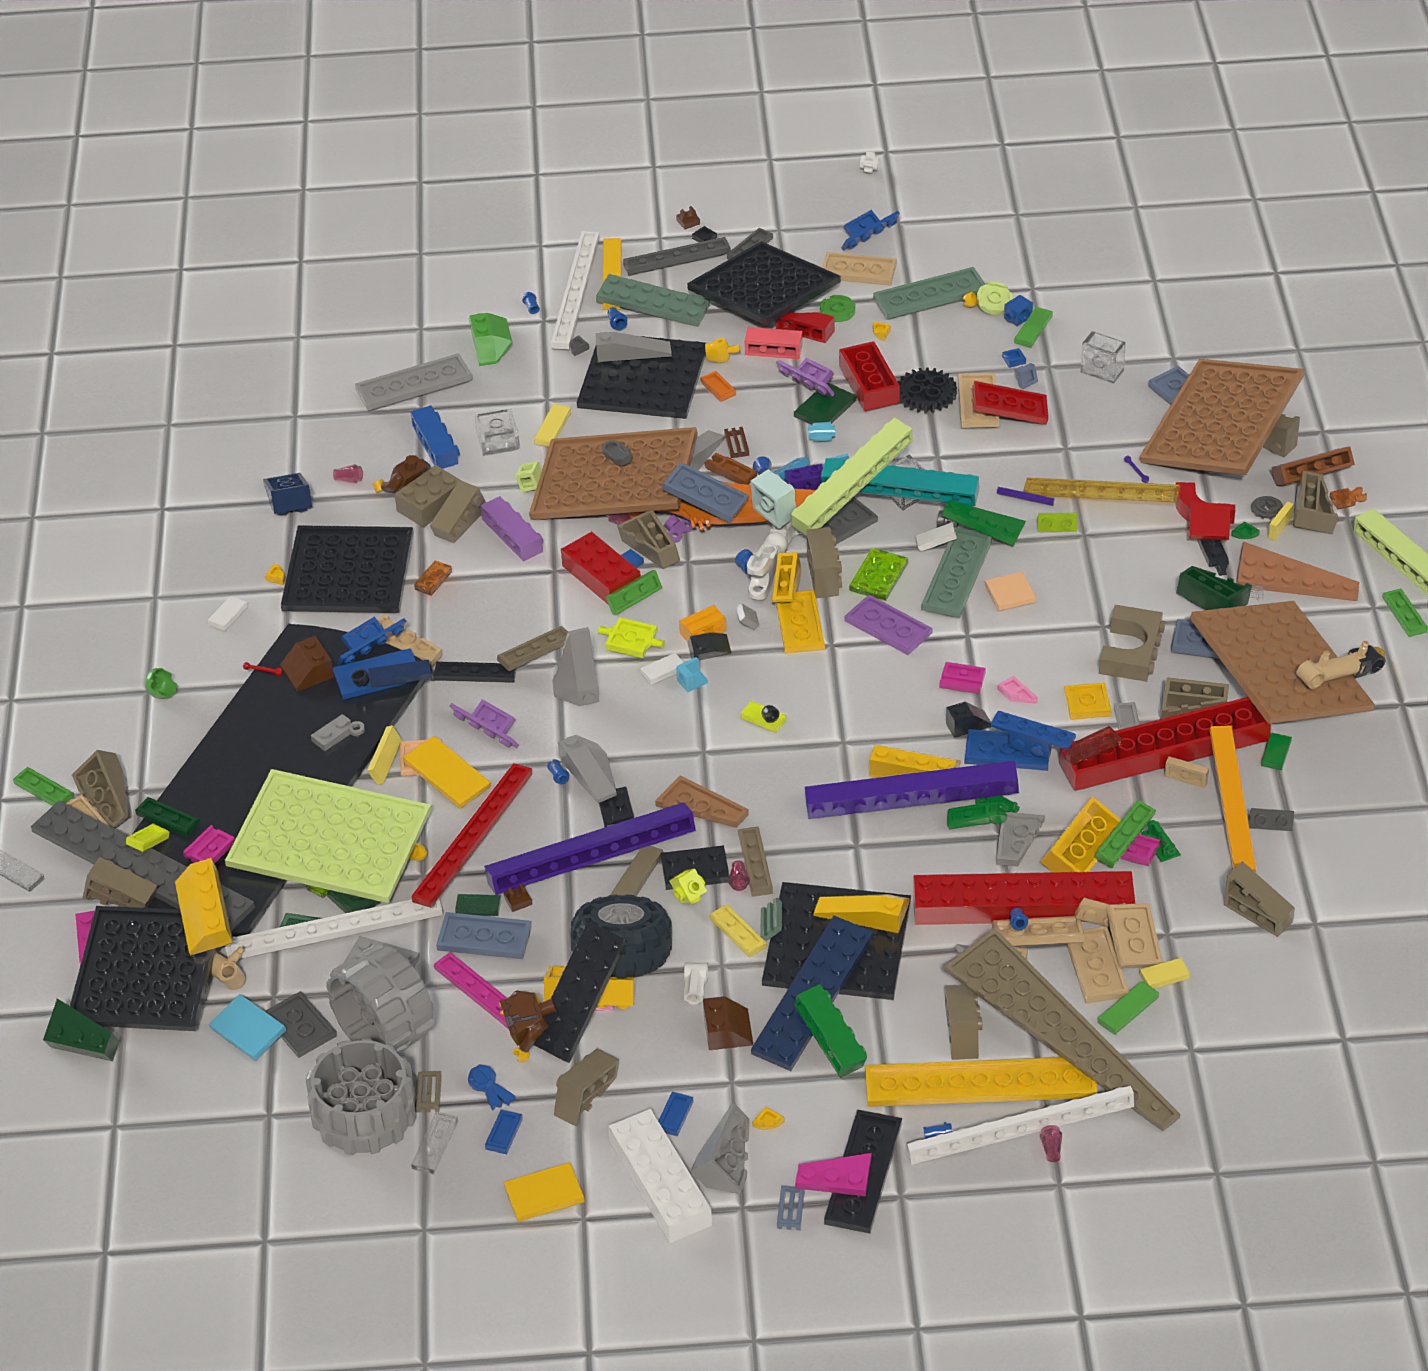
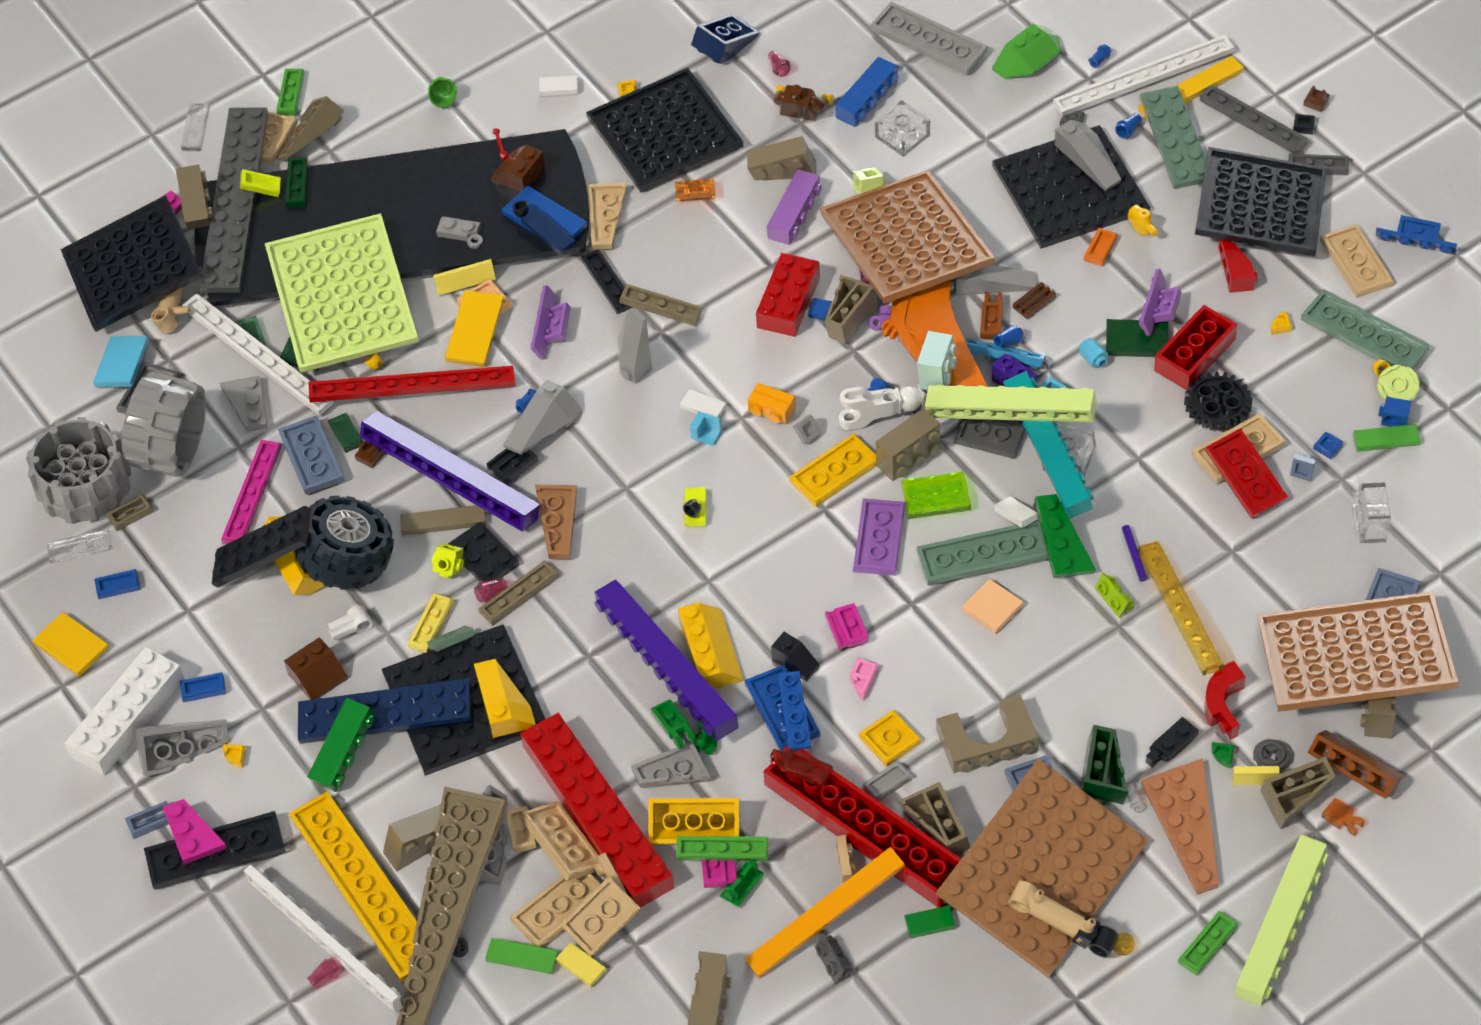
camera: 60 degrees right, 10 degrees up
dark green wedge [43,998,120,1062] -> none
yellow slope [175,858,233,956] -> none
dark pink plate [183,825,235,864] -> none
blue bracket [337,616,407,666] -> none
dark tan brick [395,465,462,528] -> none
blue piece [468,1064,516,1111] -> none
reddish brown torso [499,990,557,1063] -> none
light yellow tile [534,404,571,447] -> none
dark tan wedge [554,1048,619,1126] -> none
neon yellow plate [598,617,665,658] -> none
dark grey tile [602,440,633,466] -> none
bright green tile [606,570,662,615] -> none
sand blue plate [662,462,749,523] -> none
black slope [687,632,732,661] -> none
coral brick [744,327,803,359] -> none
yellow slope [772,552,802,602] -> none
bright green tile [820,295,855,322] -> none
blue pin [923,1122,953,1139] -> none
blue pin [1010,908,1028,930] -> none
dark purple hinge [1124,455,1149,483] -> none
red tile [1189,502,1231,540] -> none

